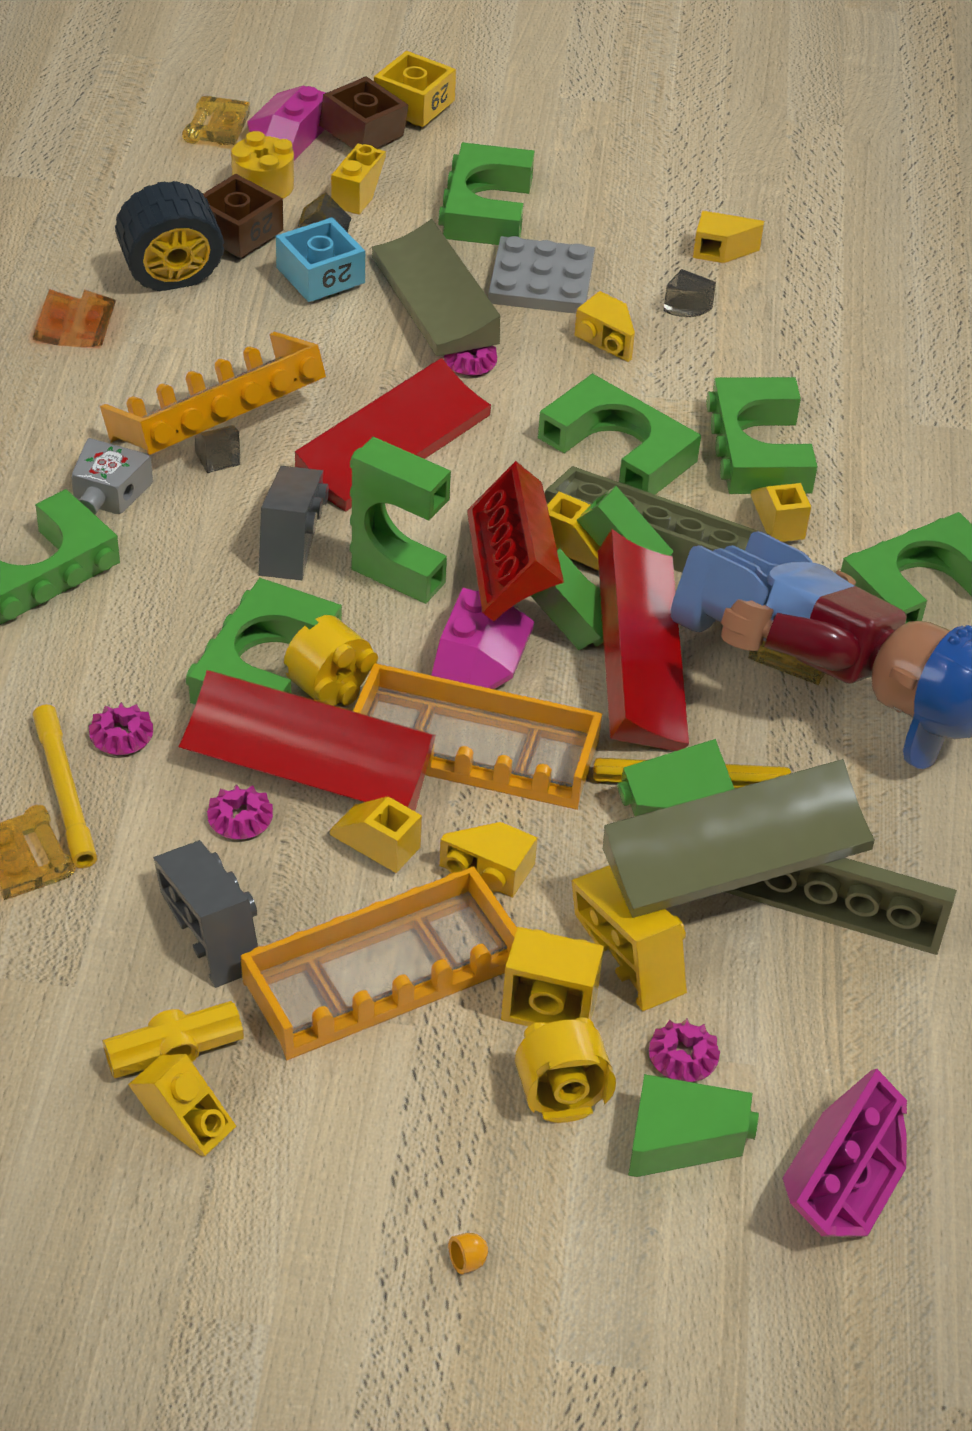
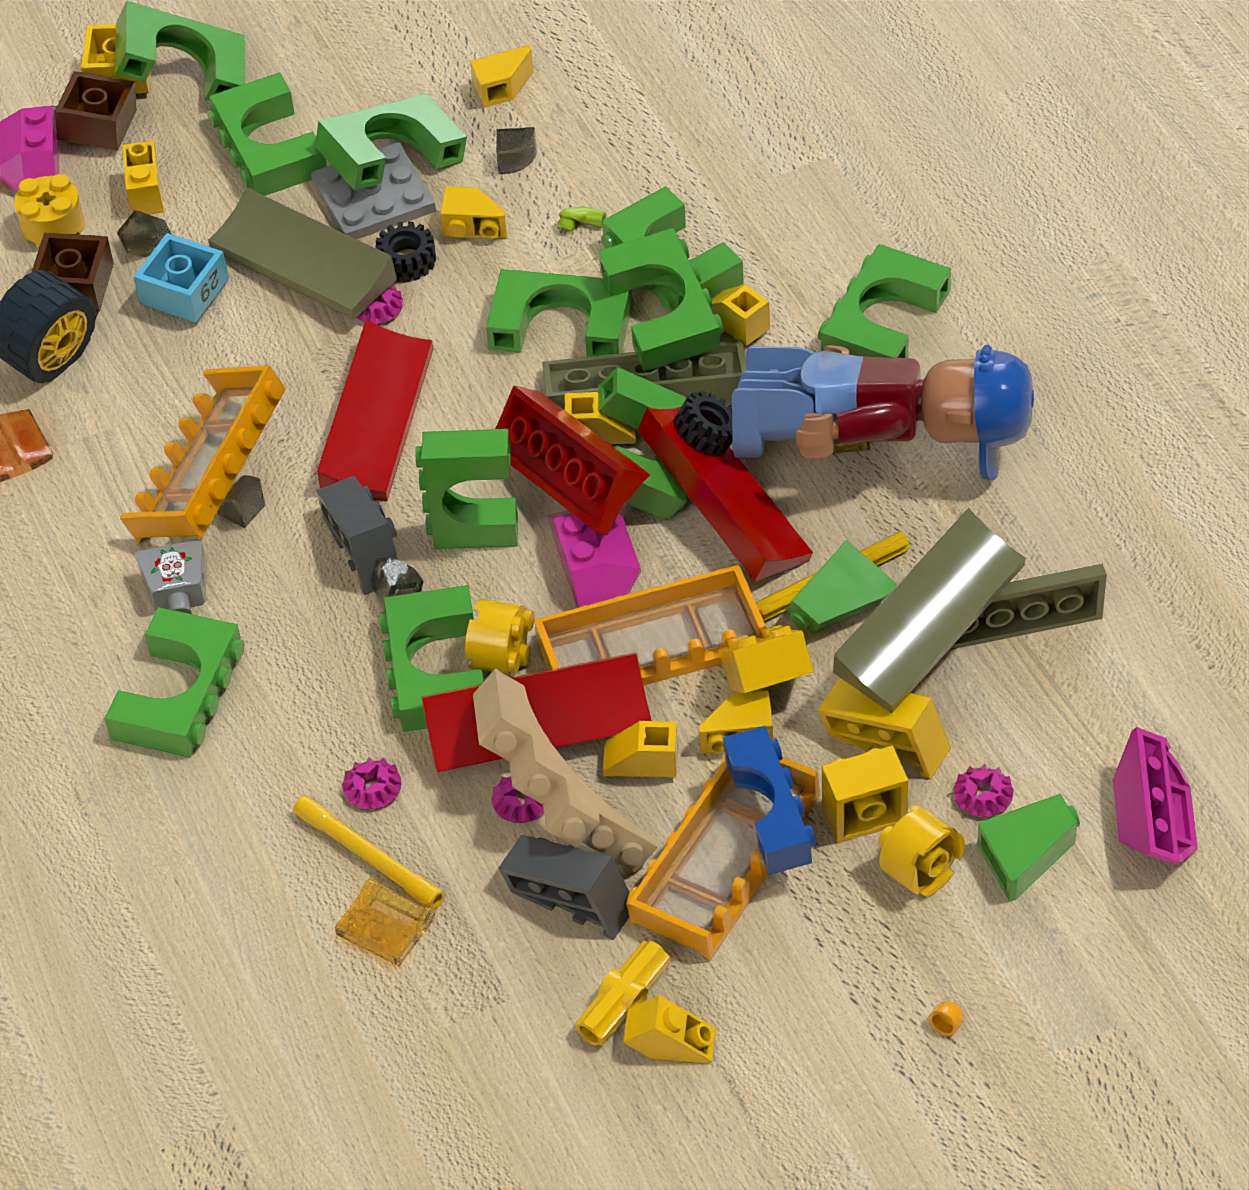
camera: 25 degrees left, 5 degrees up
none -> bright green arch [115,1,245,101]
none -> bright green arch [315,94,467,191]
none -> clear smoke brick [371,558,424,612]
none -> black tyre [375,221,436,282]
none -> tan arch [473,669,658,873]
none -> lime arm [558,206,607,231]
none -> bright green arch [598,228,724,372]
none -> black tyre [674,391,733,455]
none -> yellow brick [719,624,814,693]
none -> blue arch [722,726,816,875]

